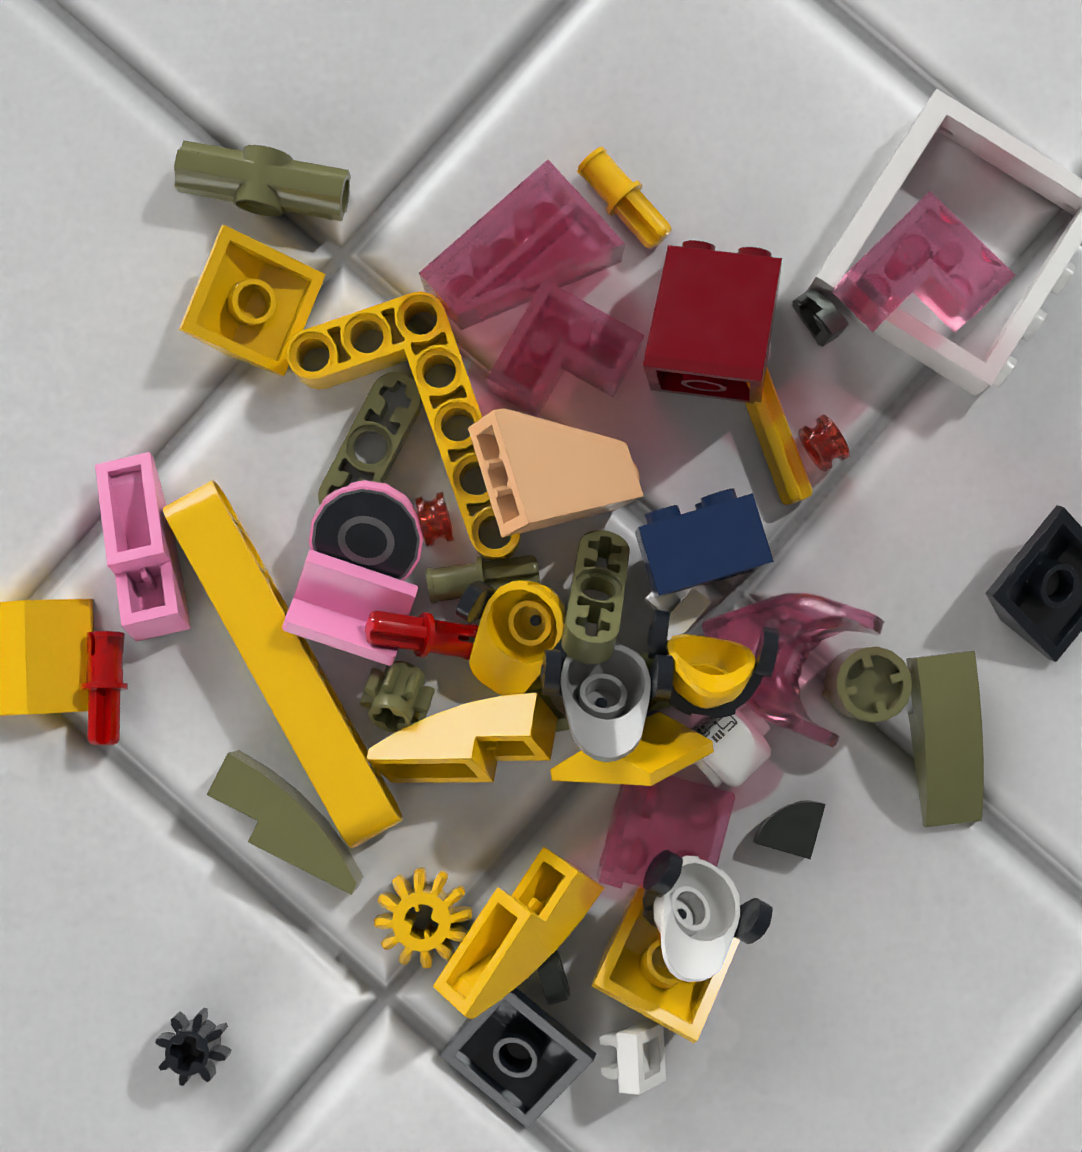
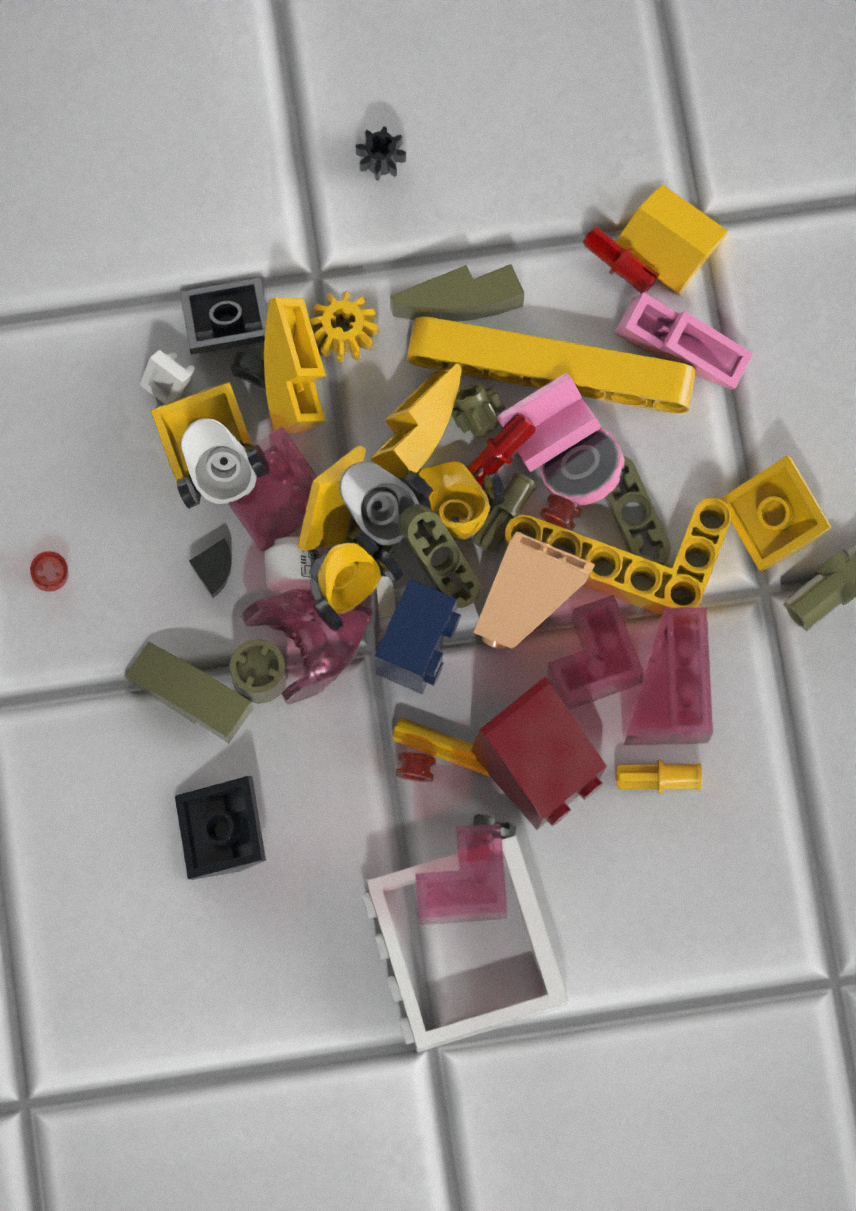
camera: 130 degrees right, 10 degrees down
none -> clear red bush [30,551,69,592]

